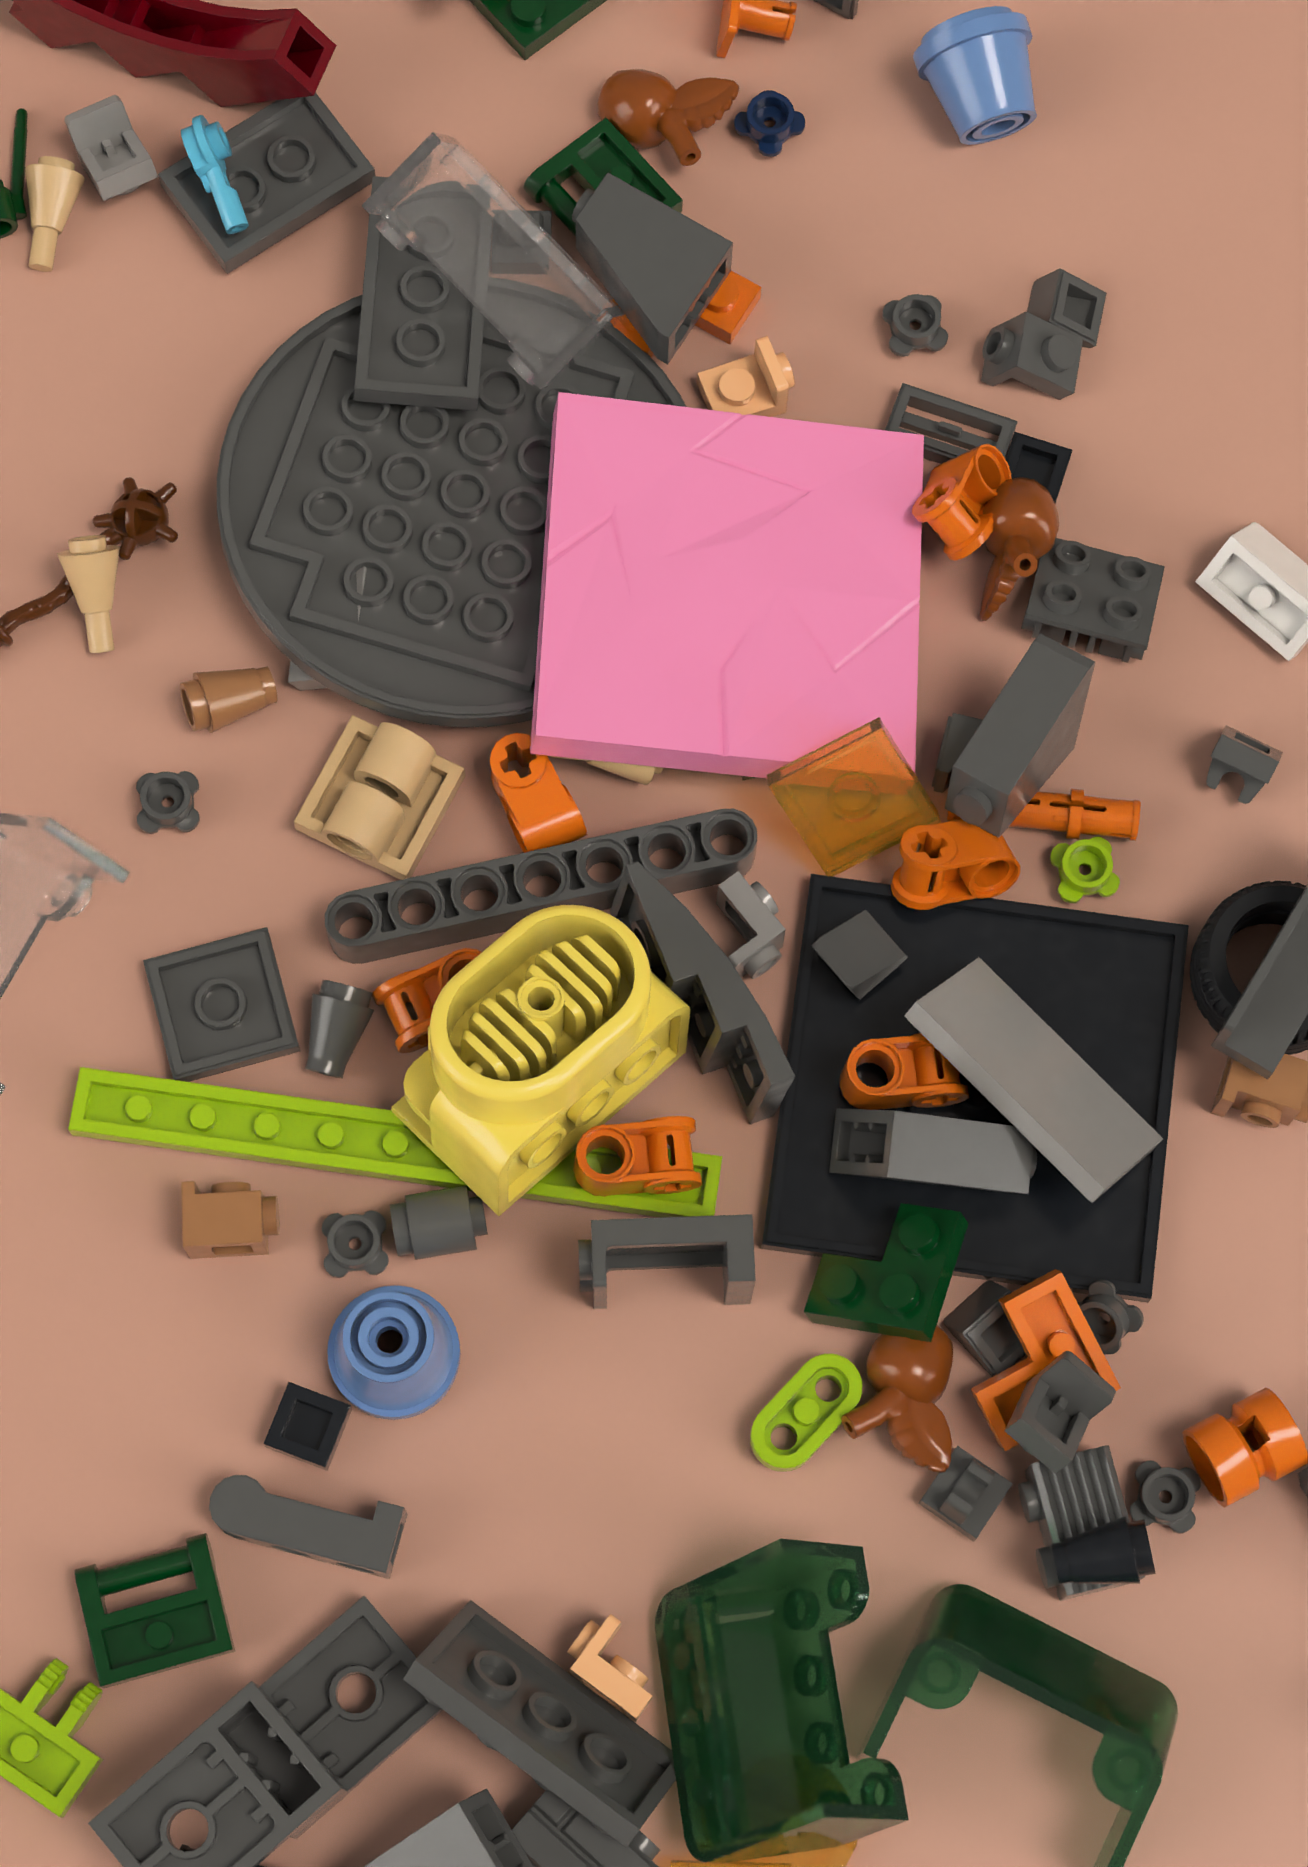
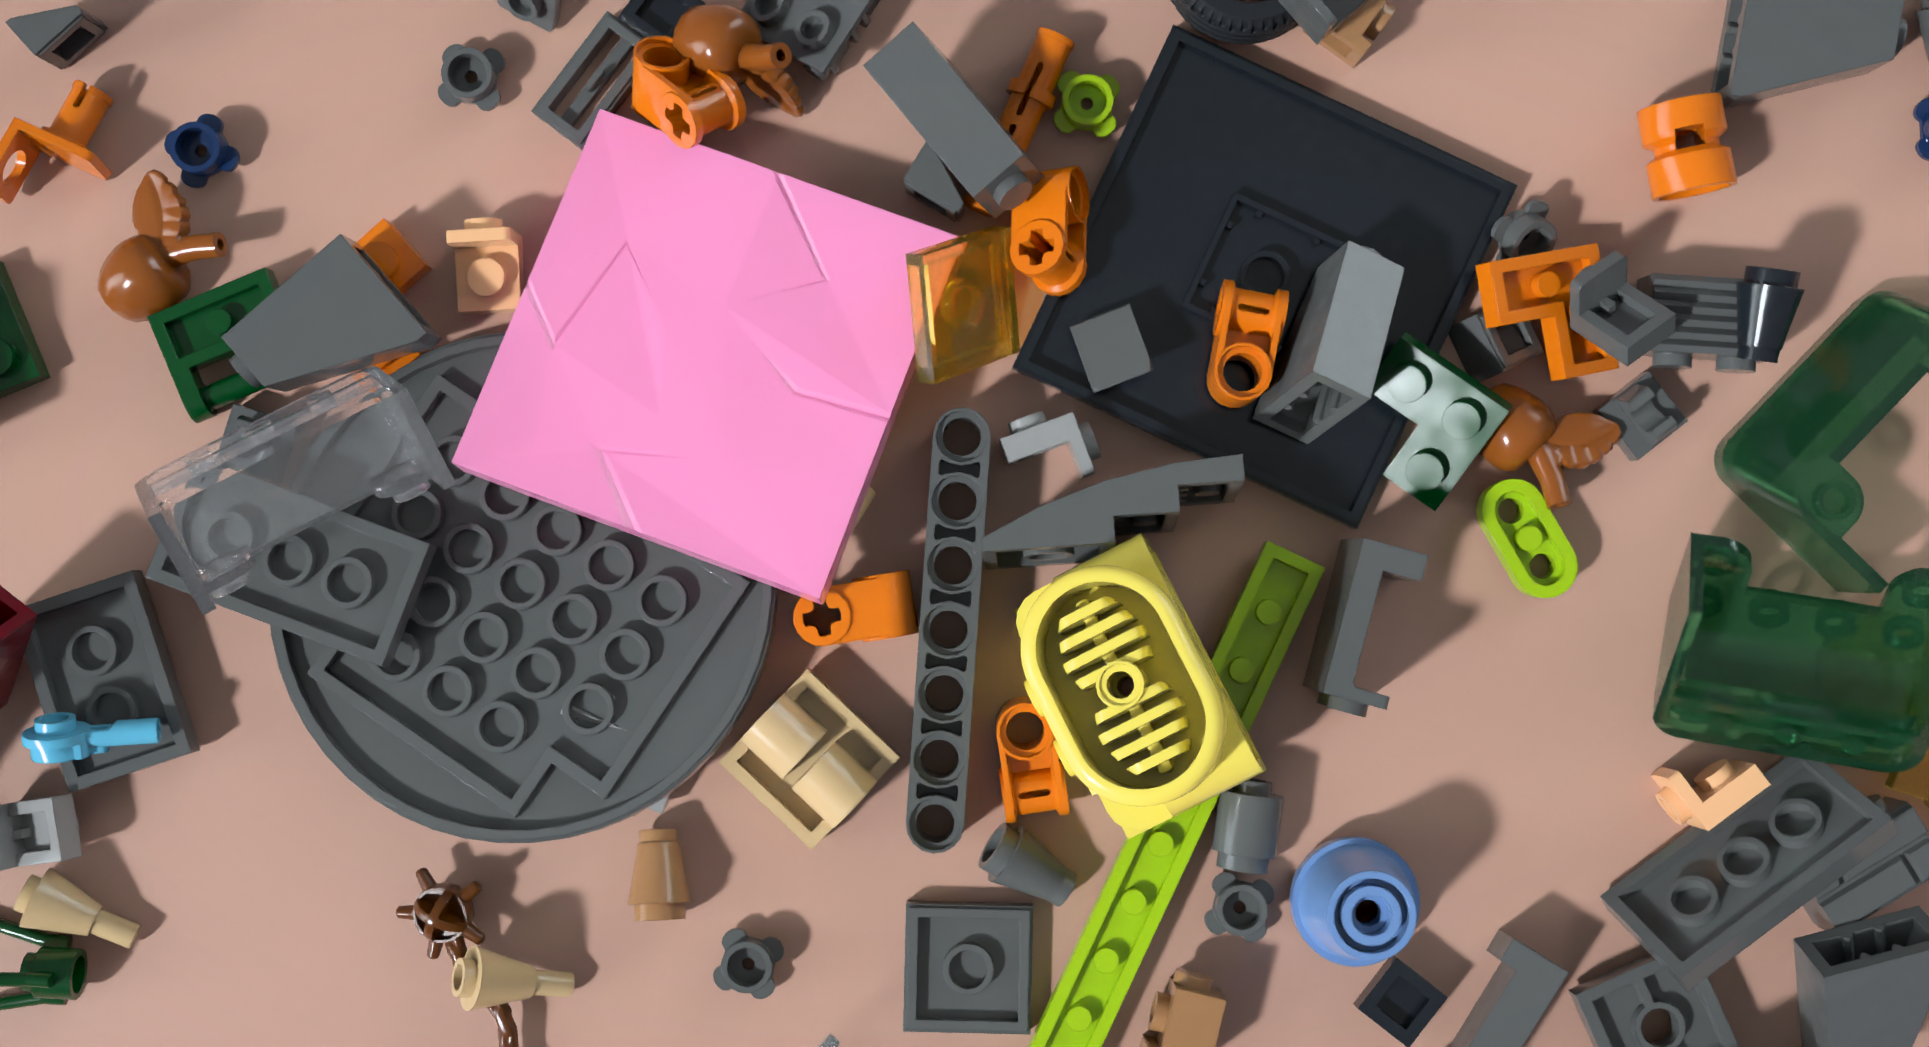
camera: 65 degrees left, 15 degrees up
orange piece [573,1116,702,1197] -> none
light grey tile [905,957,1163,1203] -> none
dark grey plate [1129,1461,1201,1534] -> none

